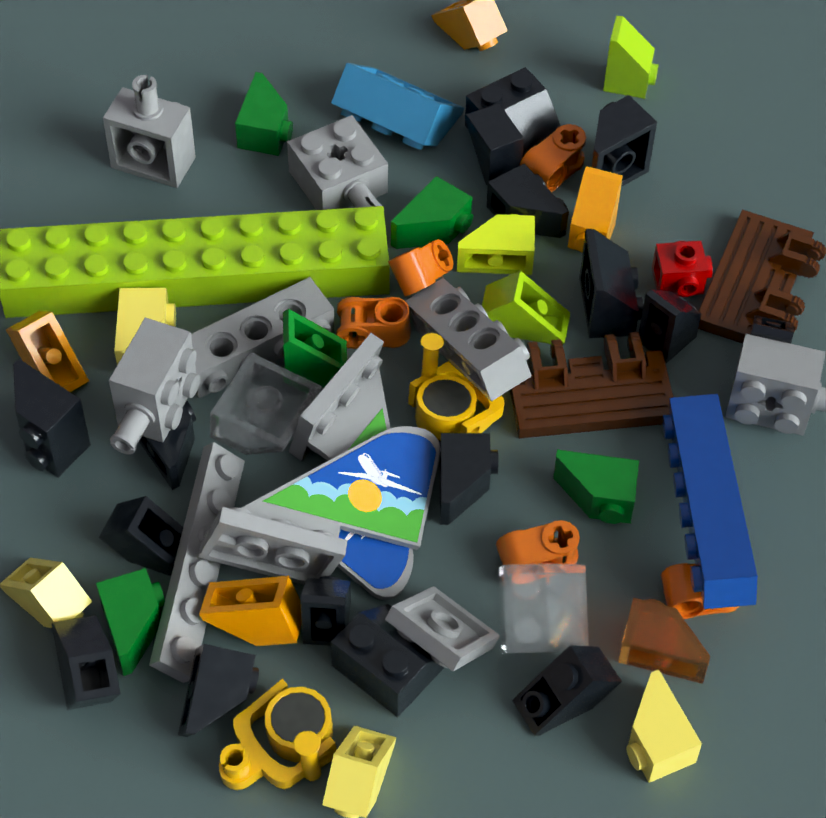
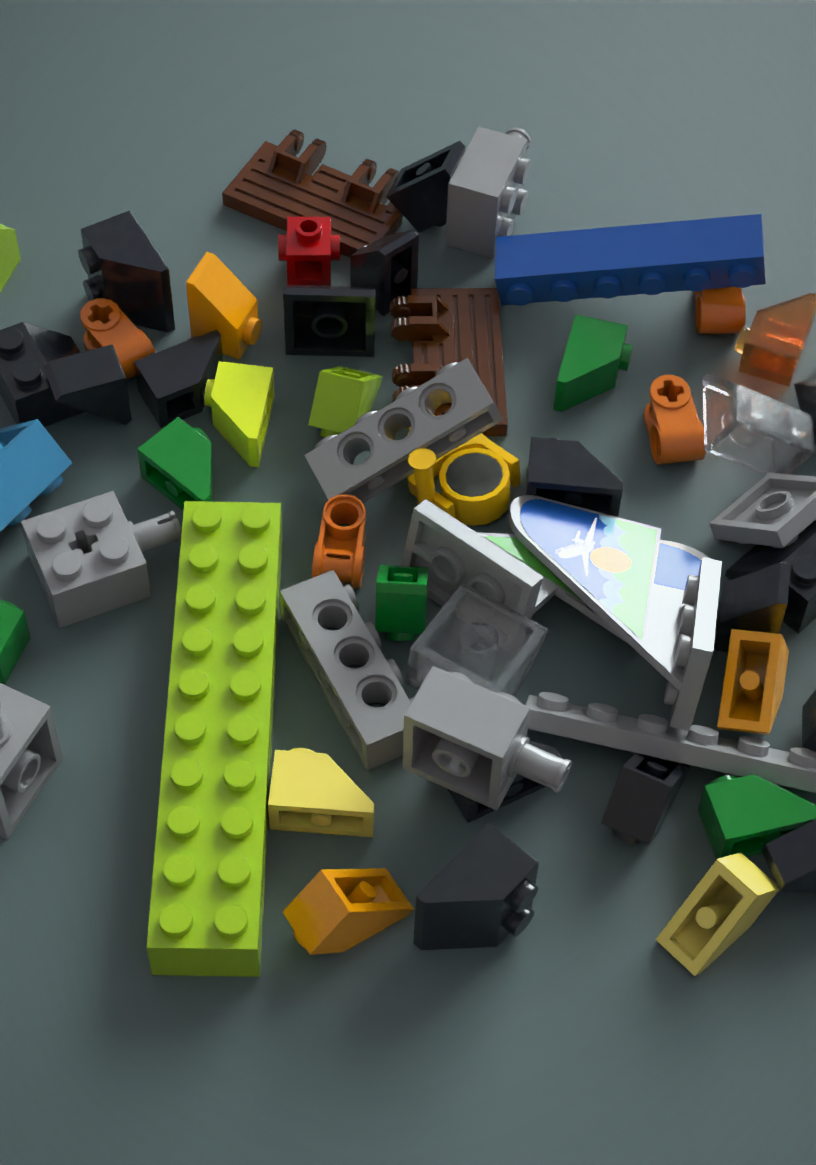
camera: 85 degrees left, 0 degrees up
orange piece [388,239,454,297] -> none

